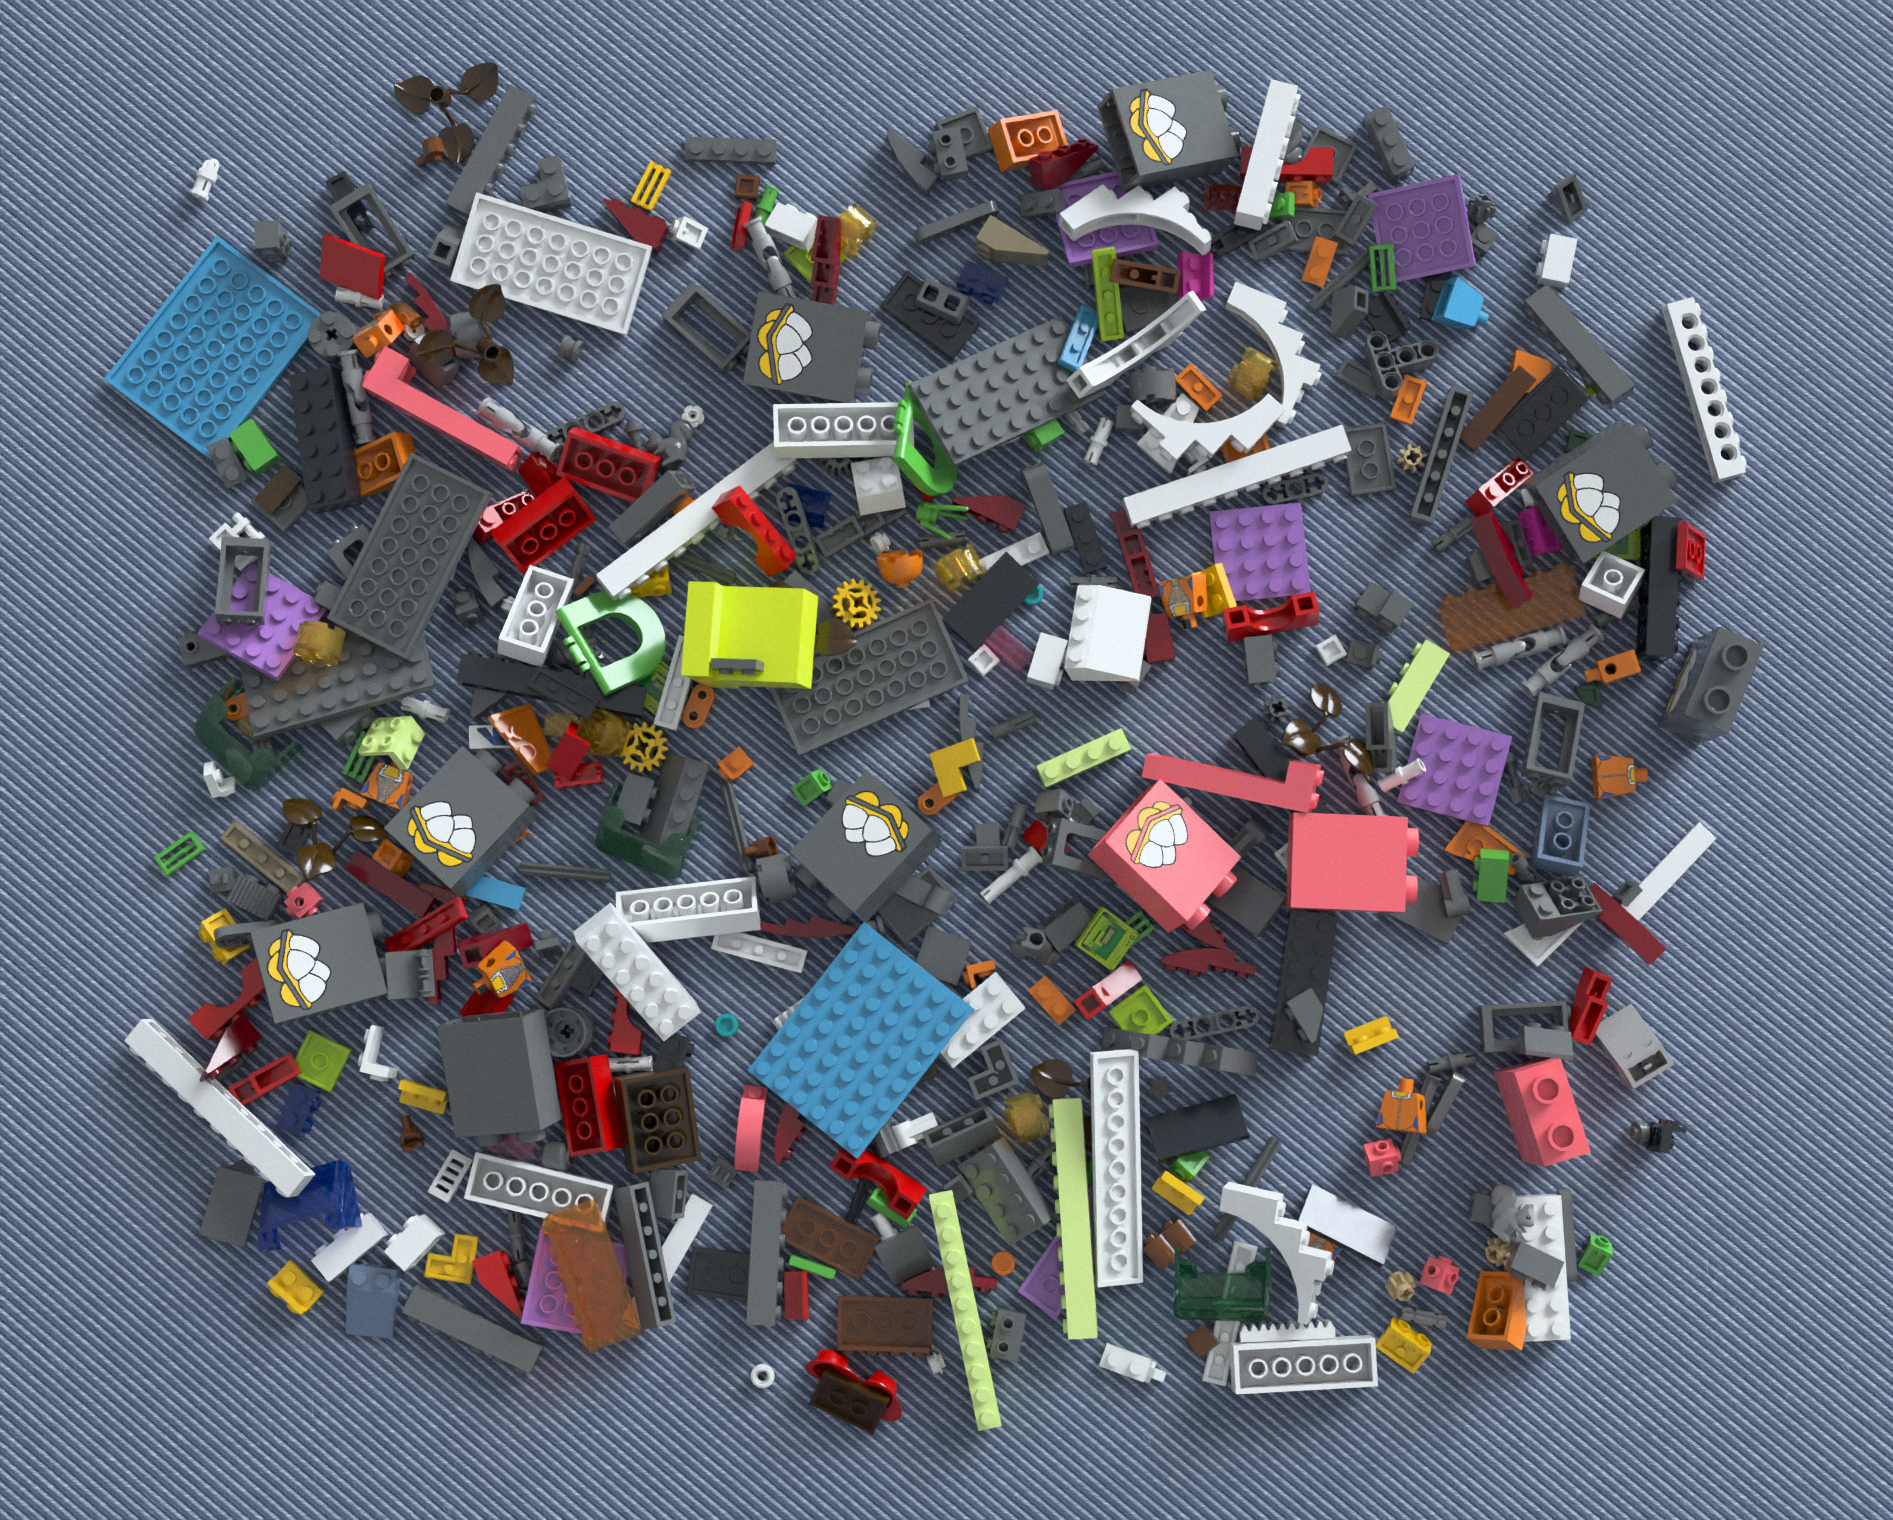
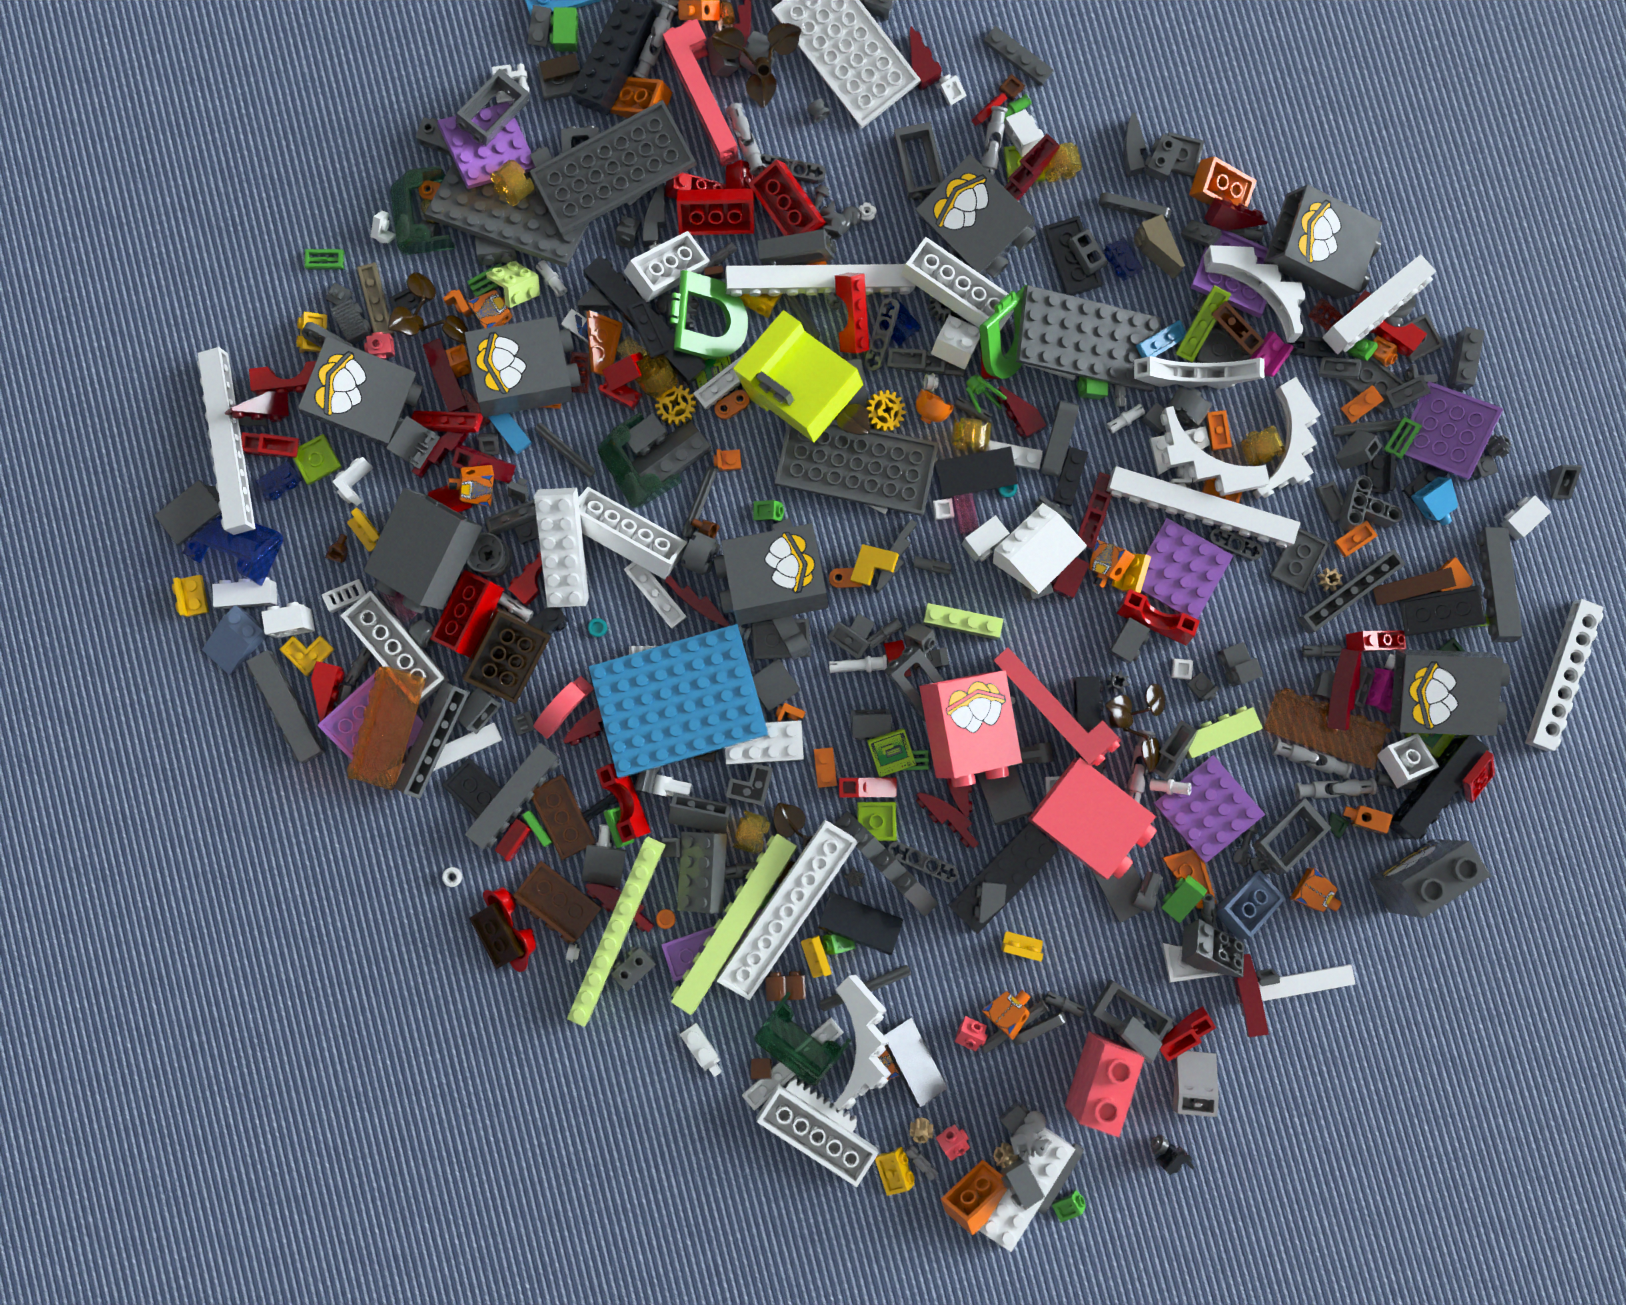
camera: 30 degrees right, 0 degrees up
yellow tile [631,161,672,212] -> none
dark grey animal [1010,927,1061,965] -> none

